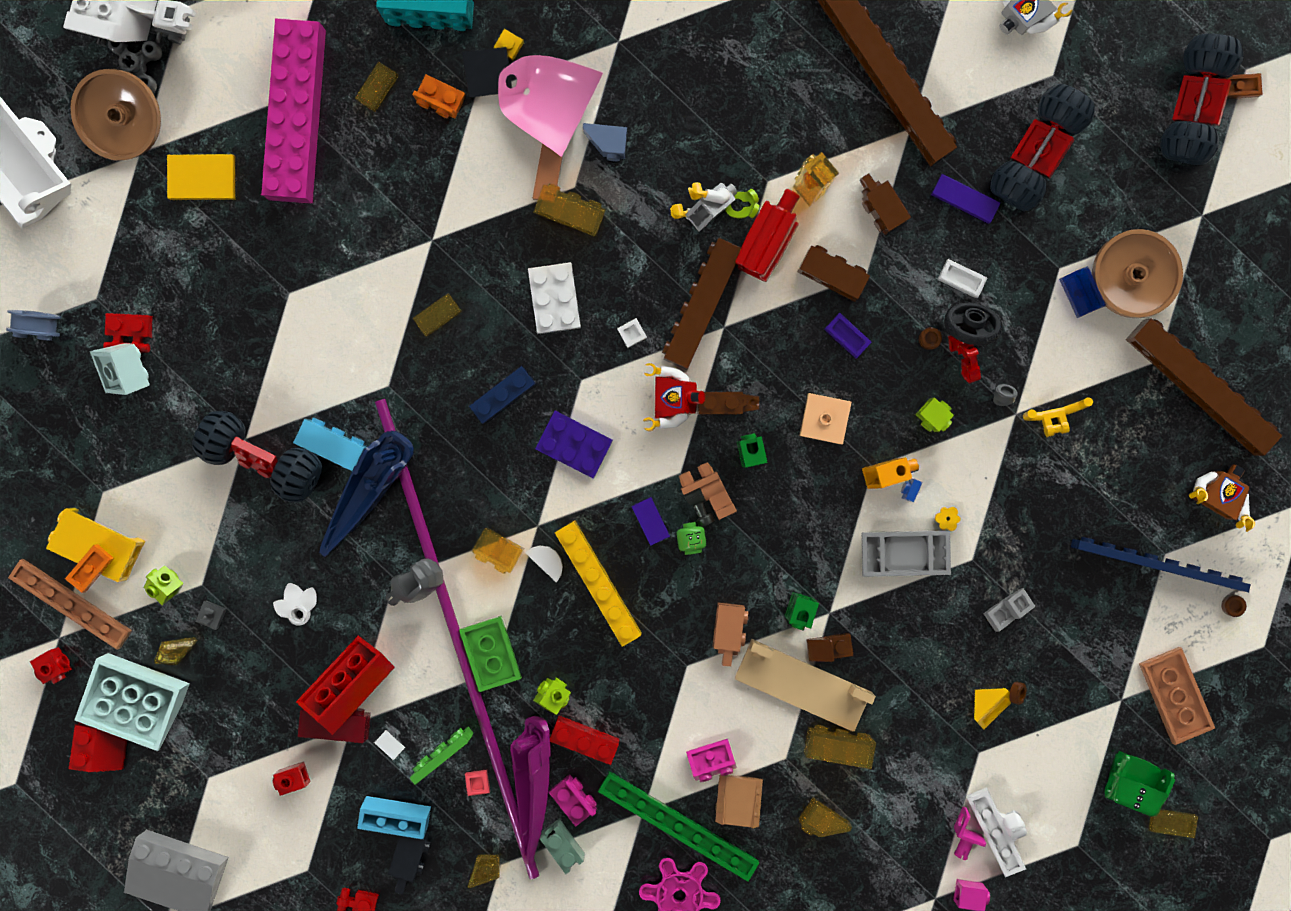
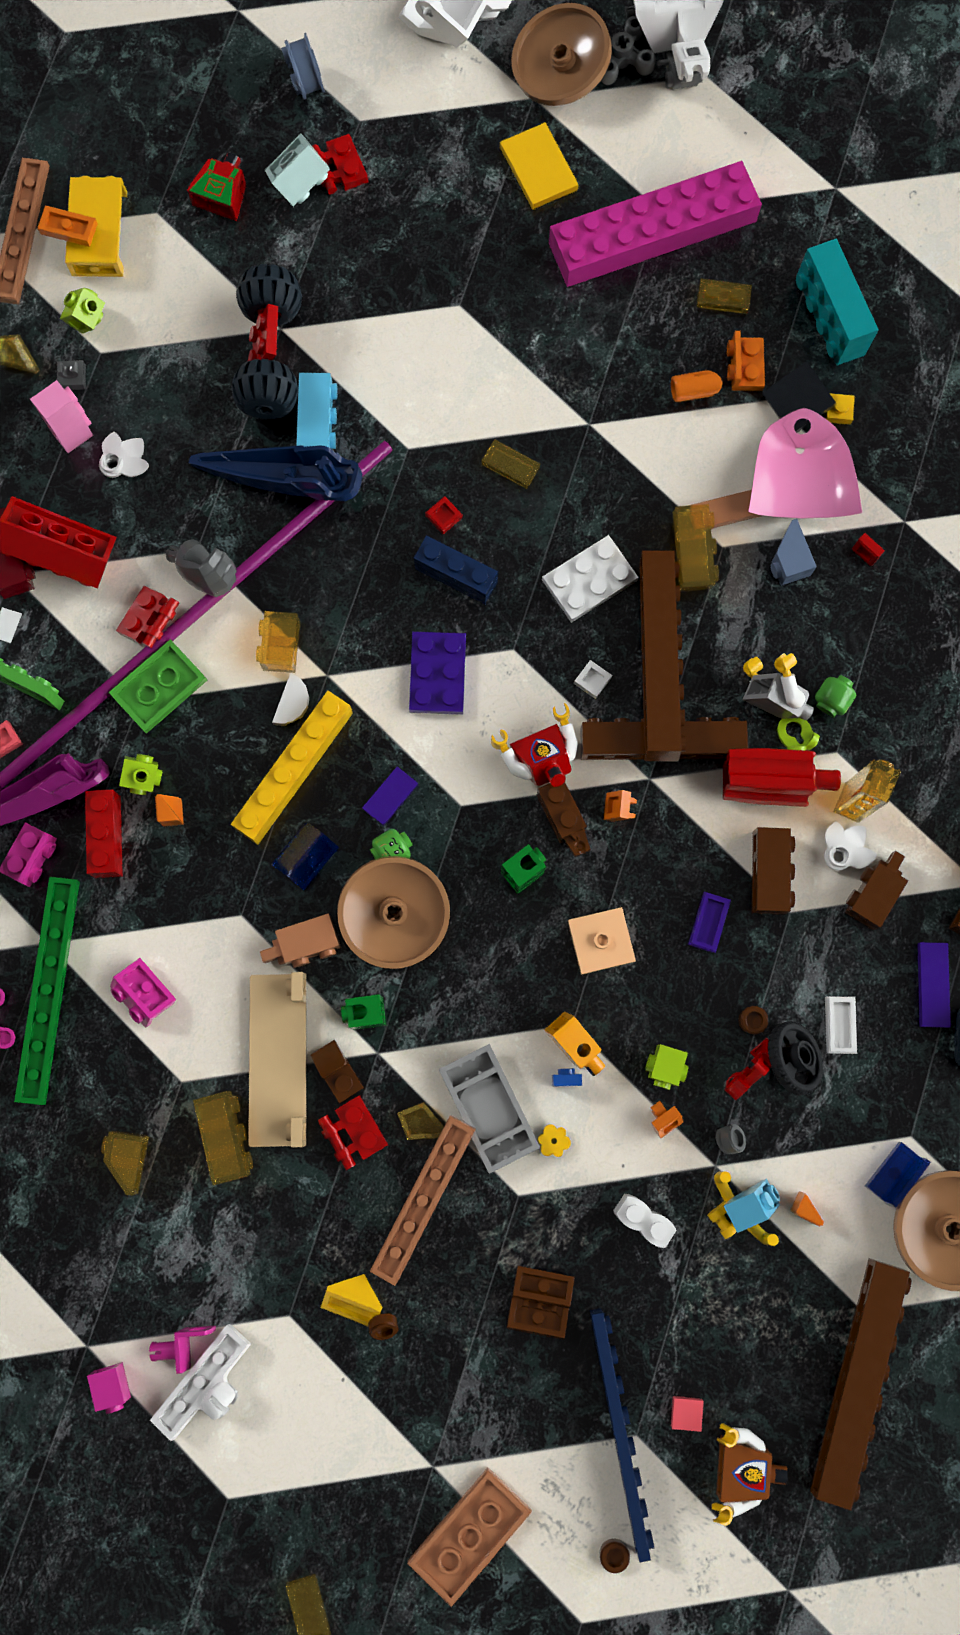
camera: 70 degrees right, 10 degrees down
nougat hips [679,462,737,527] -> none
medium nougat slope [715,774,763,828] -> none
light grey slope [983,588,1035,632] -> none
green piece [1105,751,1175,817] -> none
none -> bright pink brick [30,380,93,453]
none -> red plate [116,586,179,649]
none -> orange slope [155,794,184,826]
none -> red torso [187,153,246,221]
none -> clear blue panel [272,823,339,890]
none -> red plate [318,1095,389,1170]
none -> medium nougat dish [337,856,450,969]
none -> nougat tile [370,1115,476,1286]
none -> clear yellow piece [397,1102,444,1140]
none -> red tile [425,496,463,534]
none -> reddish brown slope [506,1266,575,1340]
none -> orange tile [604,790,637,822]
none -> white brick [614,1194,677,1248]
none -> reddish brown brick [639,551,686,761]
none -> orange tile [650,1101,683,1139]
none -> orange arm [671,370,722,402]
none -> coral tile [671,1396,703,1432]
none -> medium azure slope [724,1179,780,1233]
none -> orange slope [790,1191,824,1227]
none -> bright green head [815,675,856,717]
none -> white plate [824,821,877,871]
none -> red tile [852,533,885,566]

